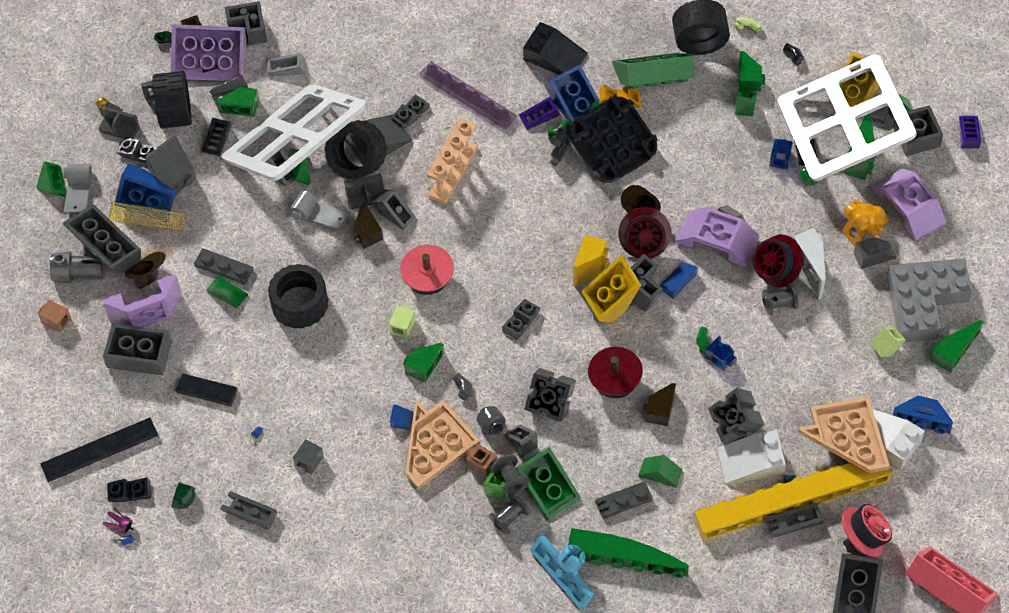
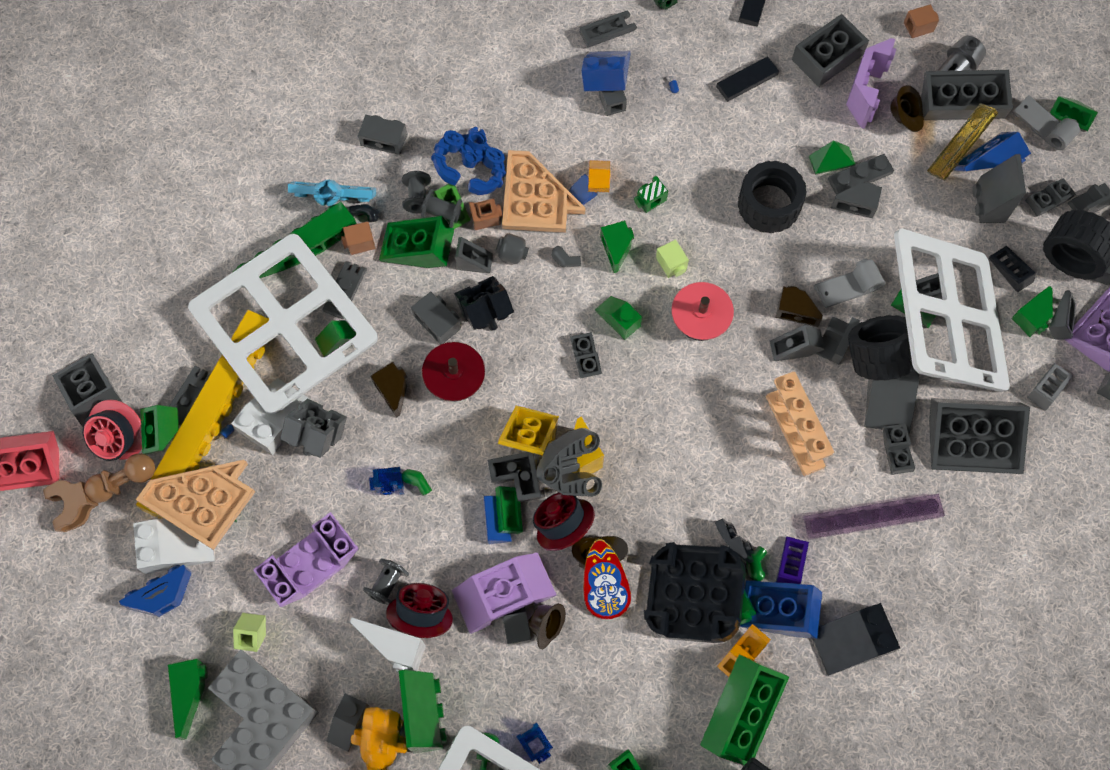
camera: 130 degrees right, 10 degrees up
none -> medium nougat piece [43,453,155,532]
none -> green slope [140,405,179,454]
none -> white window [188,234,378,414]
none -> lavender slope [253,512,358,607]
none -> nougat brick [341,221,376,255]
none -> black arm [349,204,379,222]
none -> dark grey brick [358,114,407,155]
none -> green slope [398,670,447,754]
none -> dark grey brick [411,291,461,345]
none -> blue piece [431,126,506,195]
none -> green tile [495,486,523,534]
none -> dark brown piece [528,603,566,650]
none -> dark grey connector [536,428,602,497]
none -> blue slope [581,50,631,91]
none -> shield [583,539,631,619]
none -> light orange slope [588,160,610,193]
none -> green slope [595,296,642,340]
none -> green brick [634,176,668,213]
none -> dark grey slope [831,182,882,219]
none -> dark grey slope [929,398,1030,474]

